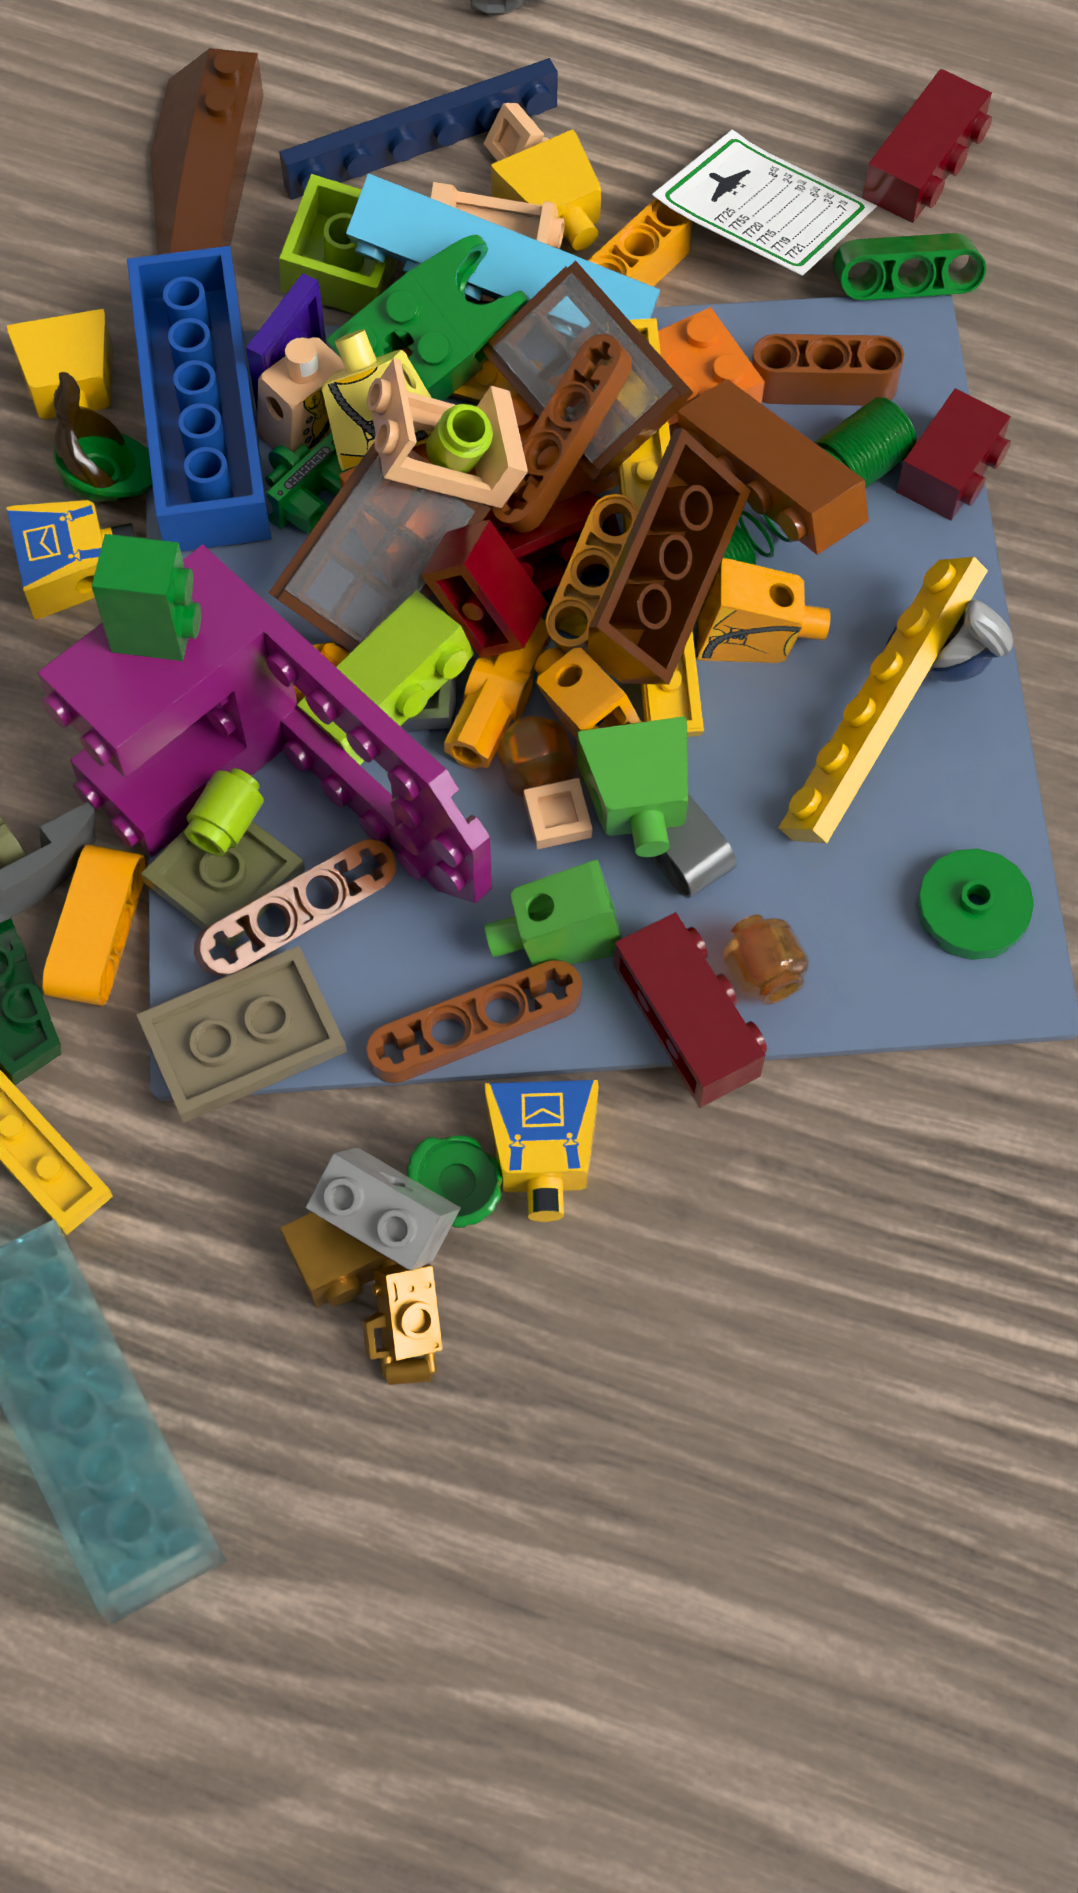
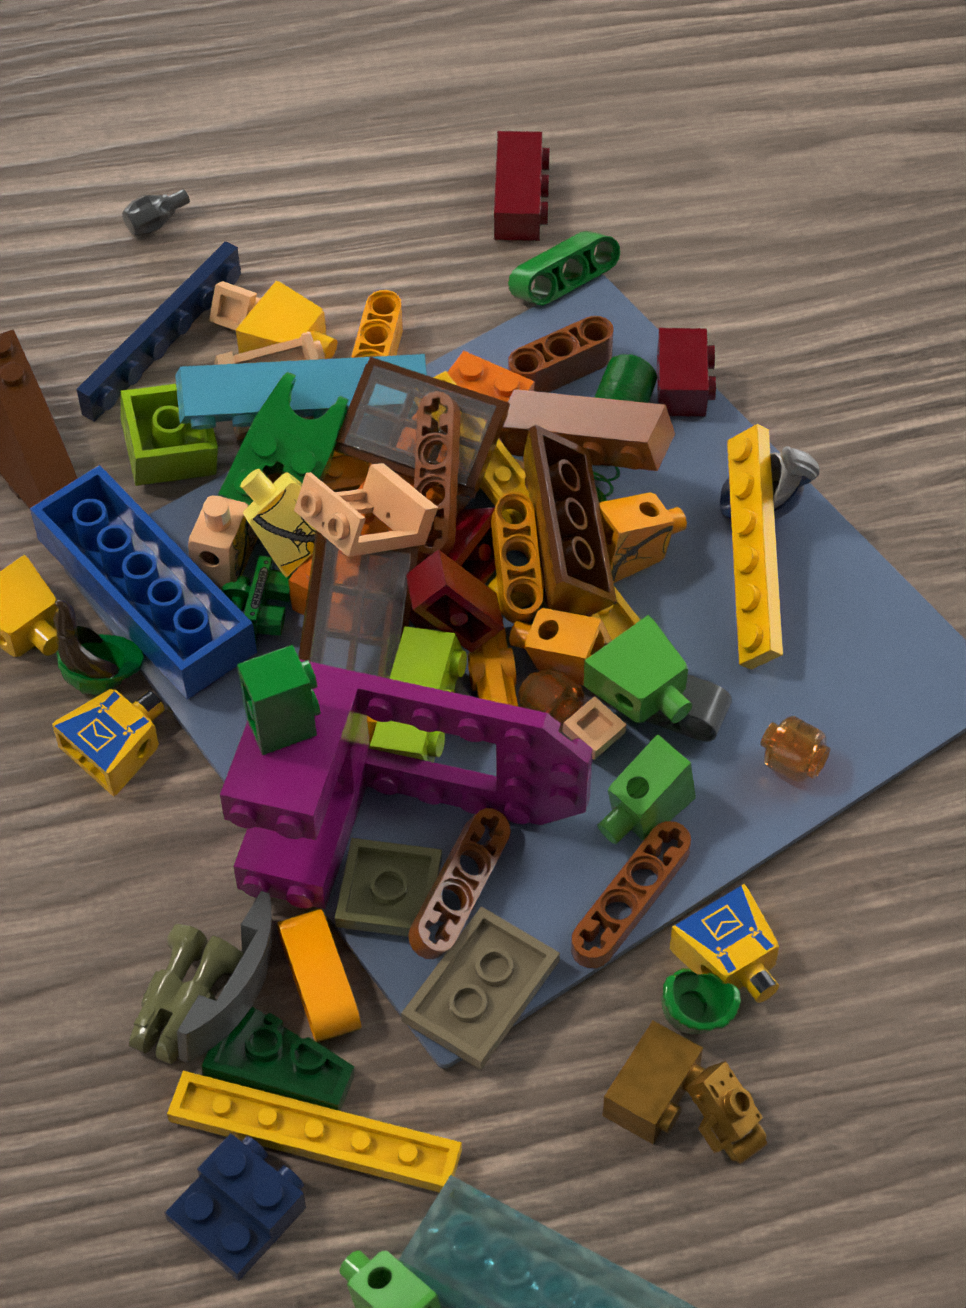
camera: 30 degrees left, 10 degrees down
lime brick [184,768,264,857] -> none
dark purple tile [246,273,327,409] -> none
light grey brick [306,1147,461,1271] -> none
lime brick [426,404,493,473] -> none
dark red brick [613,912,767,1108] -> none
white sticker [652,129,877,276] -> none
green plate [916,848,1034,960] -> none

